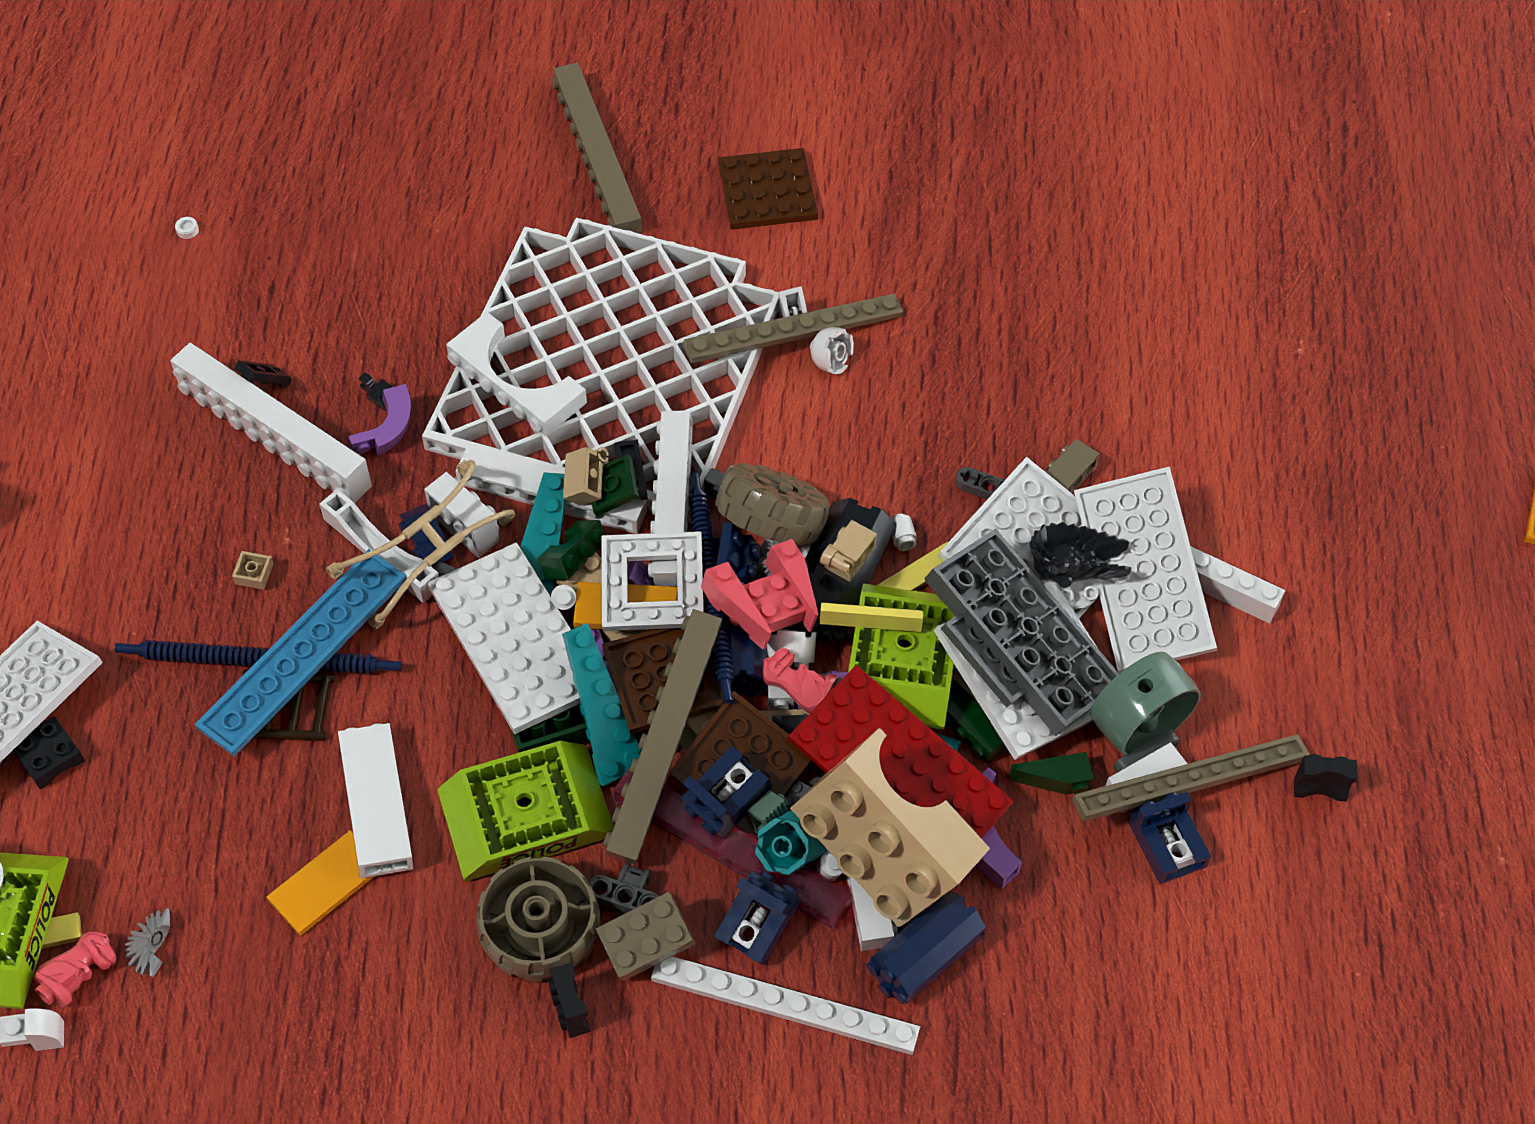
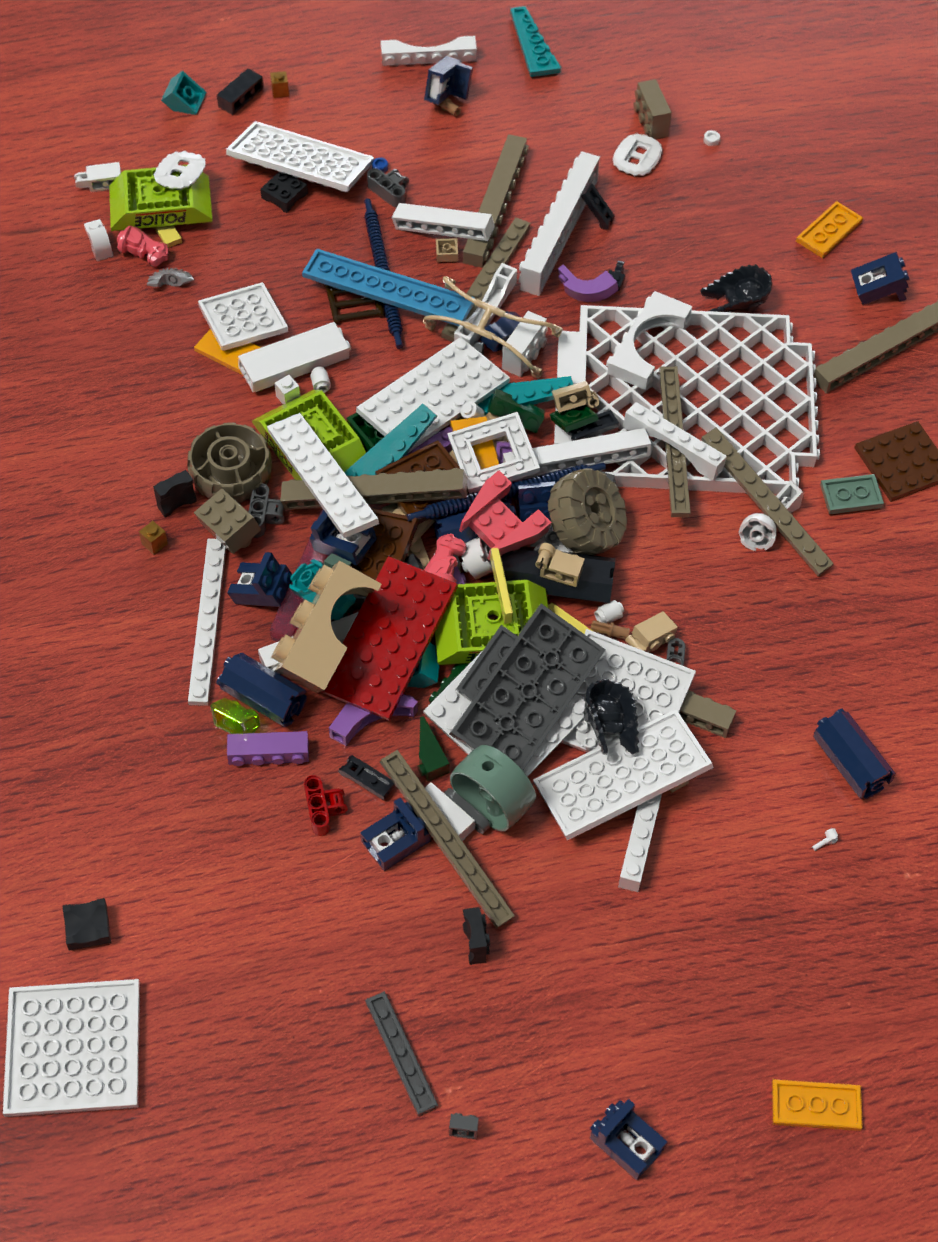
camera: 75 degrees right, 0 degrees up
none -> pearl gold brick [139,521,168,555]
none -> white plate [198,282,288,351]
none -> clear neon green slope [210,698,260,734]
none -> medium lavender brick [227,731,309,766]
none -> white plate [267,413,379,539]
none -> white brick [274,375,300,404]
none -> red piece [304,775,348,836]
none -> white brick [310,367,331,393]
none -> black plate [338,755,395,800]
none -> dark grey tile [365,991,438,1117]
none -> dark grey piece [367,168,409,208]
none -> blue tile [372,158,388,173]
none -> white brick [392,203,495,241]
none -> dark tan plate [441,217,531,342]
none -> dark tan brick [463,134,529,268]
none -> medium nougat axle [591,620,630,640]
none -> white piece [612,134,663,176]
none -> white arch [623,402,727,481]
none -> tan hinge [625,611,678,653]
none -> dark tan brick [633,79,672,139]
none -> dark tan plate [659,366,690,517]
none -> black piece [700,264,772,312]
none -> light orange tile [796,201,863,258]
none -> white hand [812,828,838,851]
none -> dark blue brick [813,708,896,799]
none -> sand green plate [820,474,884,514]
none -> dark blue brick [851,252,910,305]

